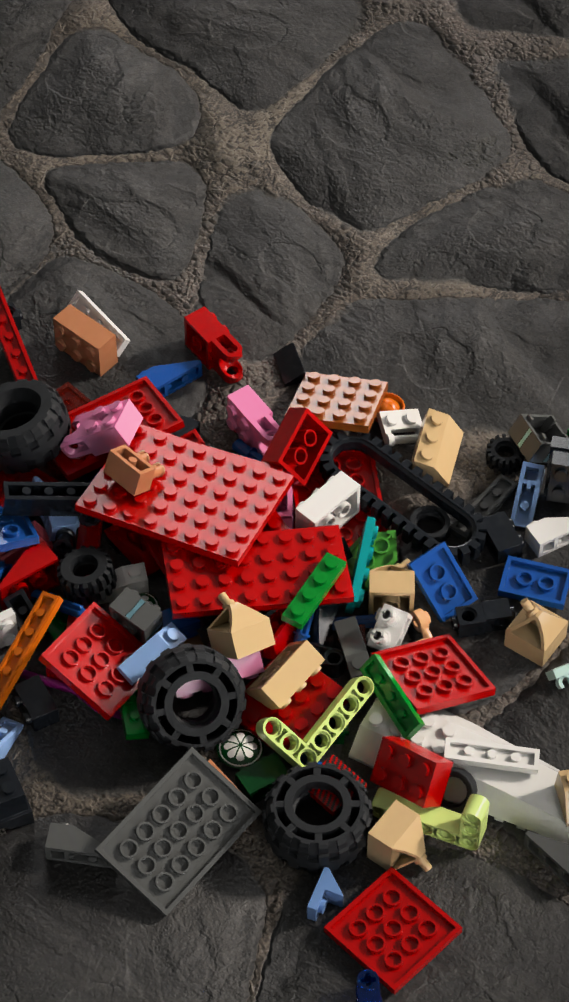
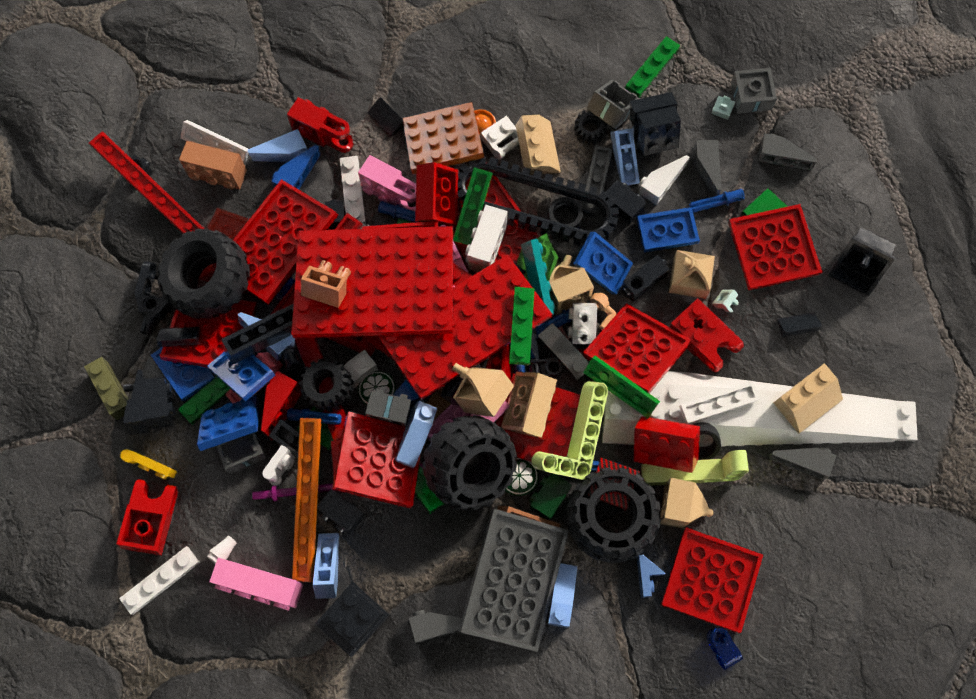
camera: 25 degrees left, 20 degrees up
bright pink brick [60,399,143,458] -> none
none -> light blue slope [248,129,307,162]
none -> white plate [340,156,366,225]
none -> green plate [453,167,493,245]
none -> light blue slope [548,563,578,628]
none -> red brick [669,298,744,372]

